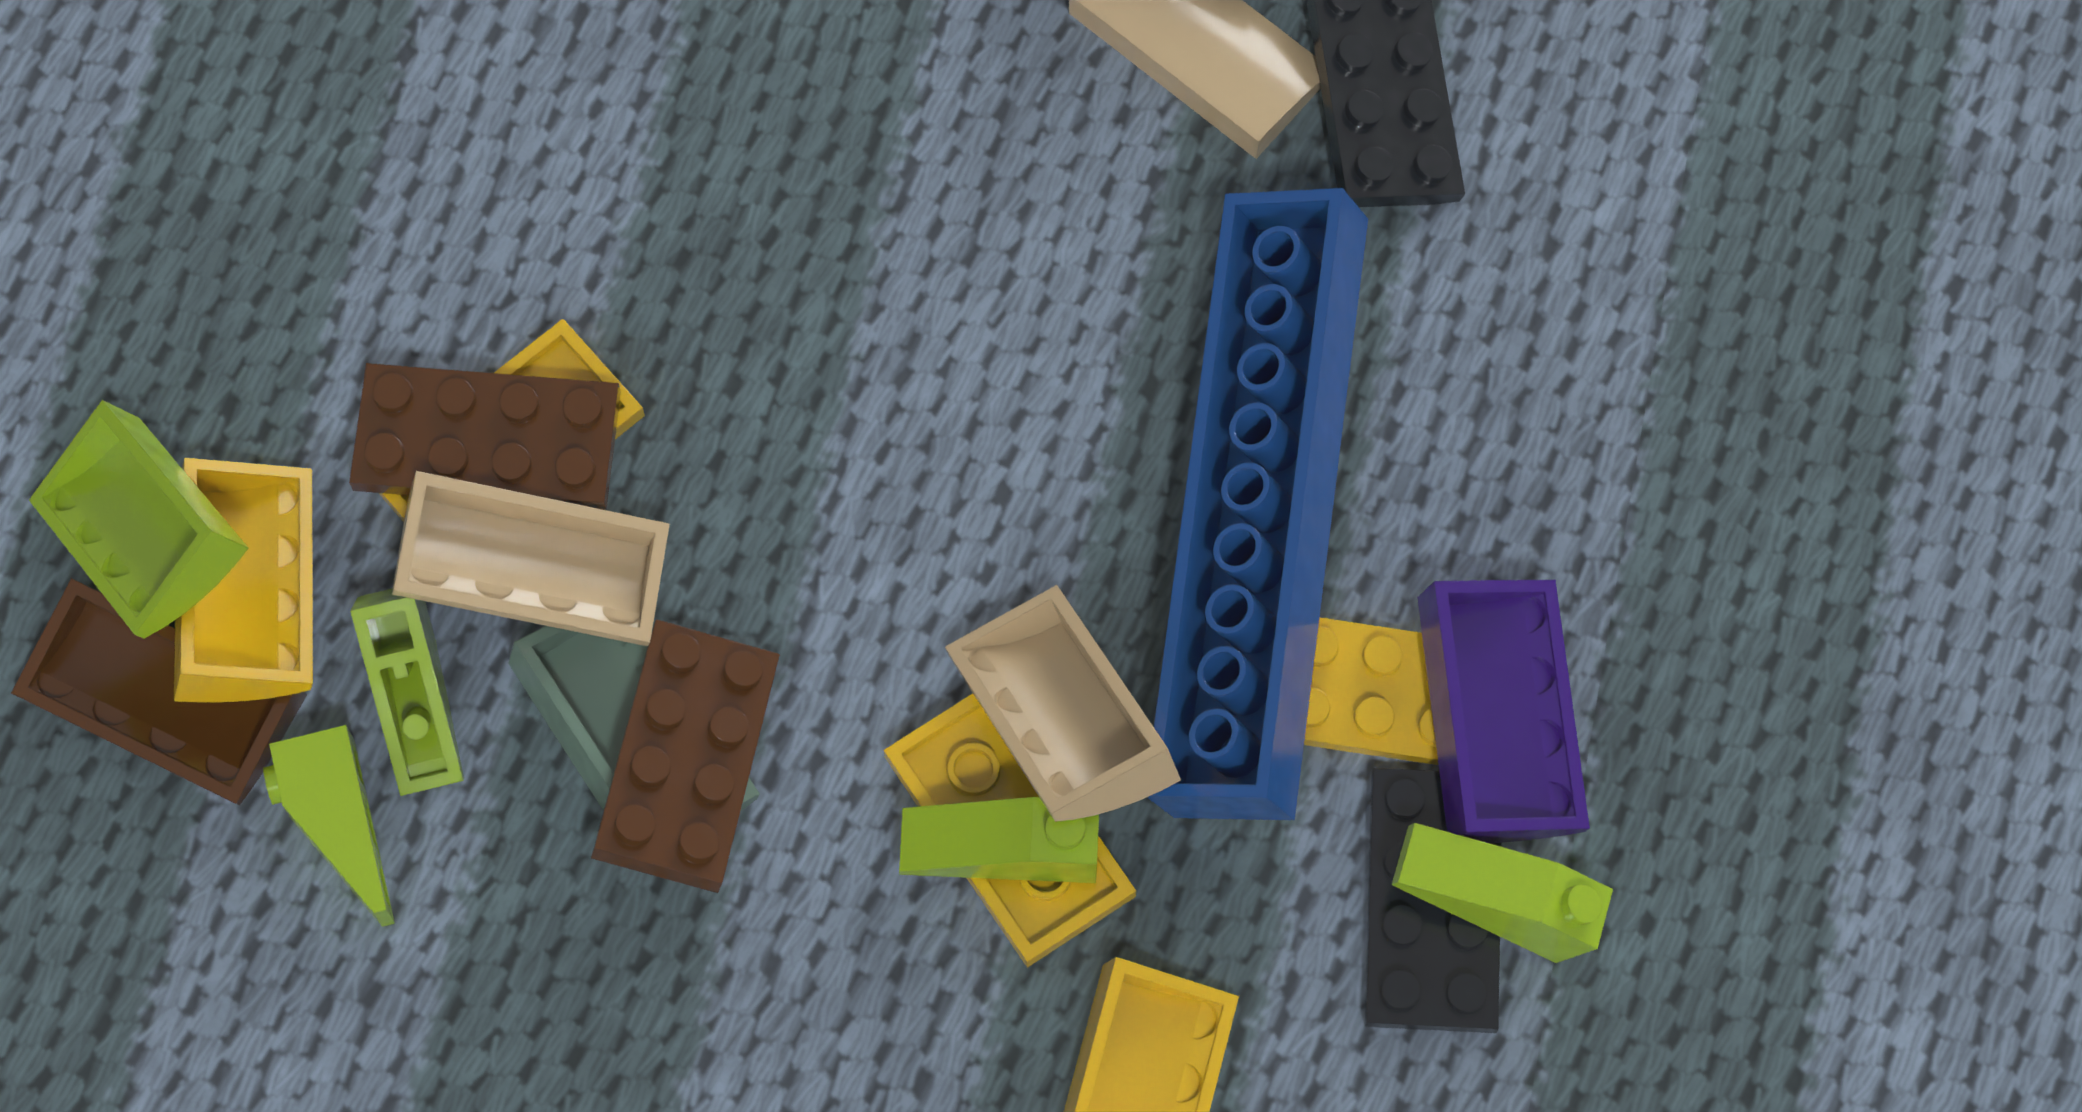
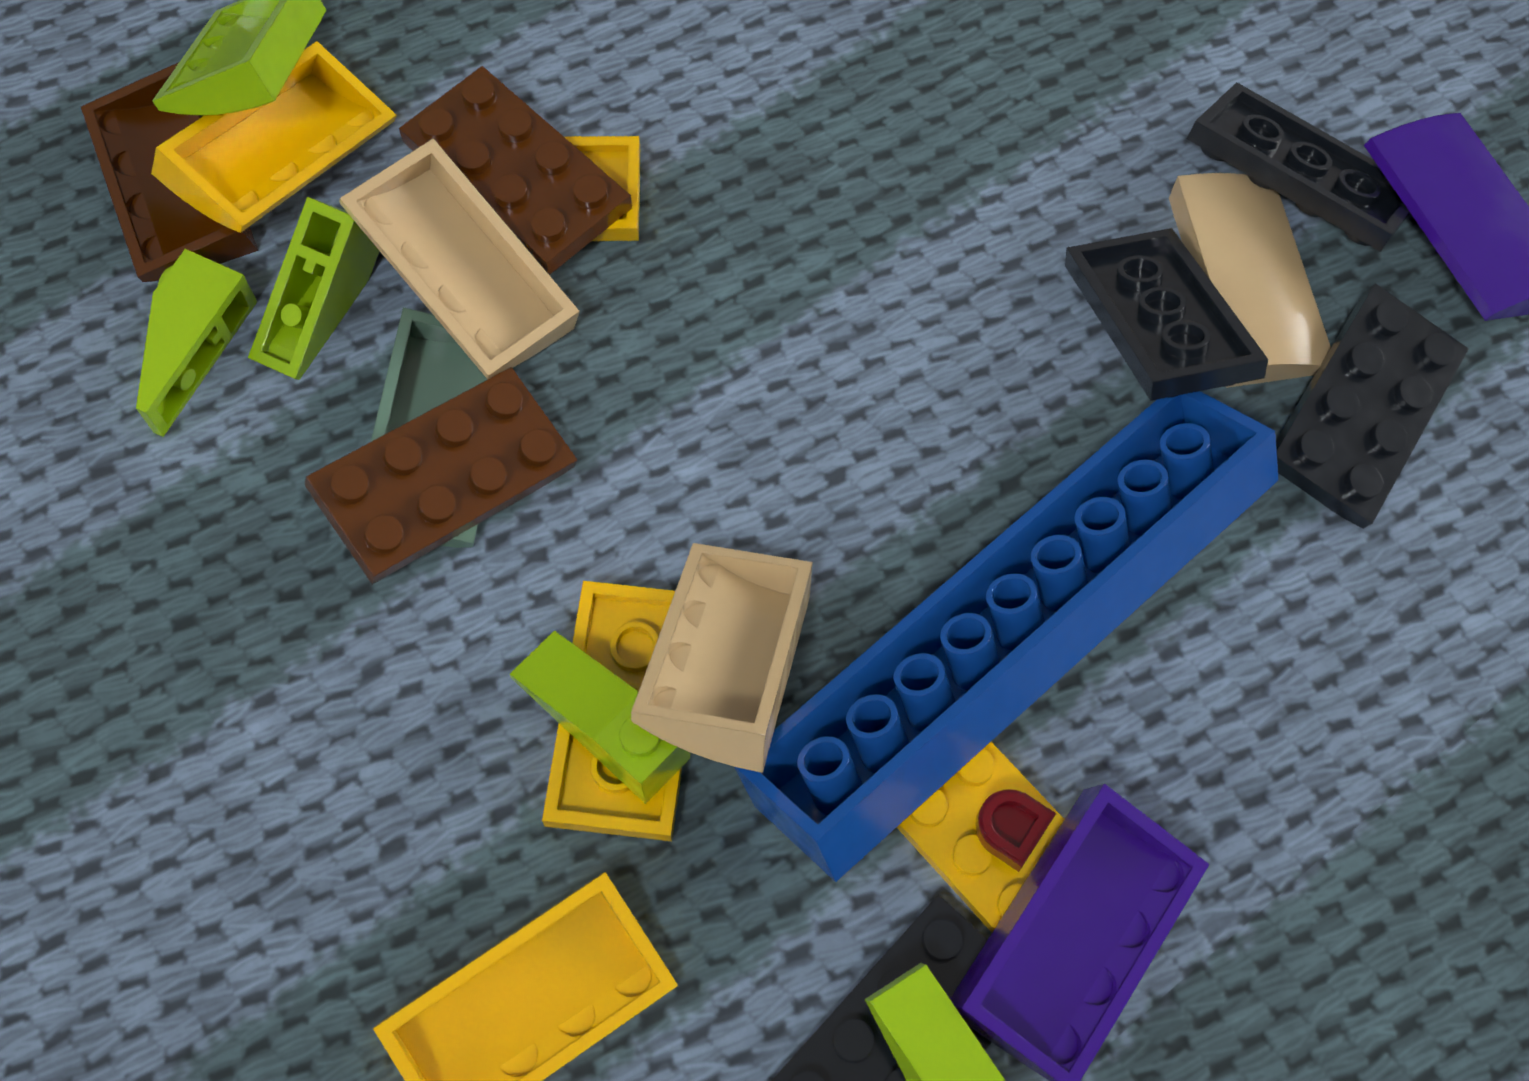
camera: 40 degrees right, 5 degrees down
none -> dark red tile [975,789,1056,872]
none -> black plate [1065,228,1268,401]

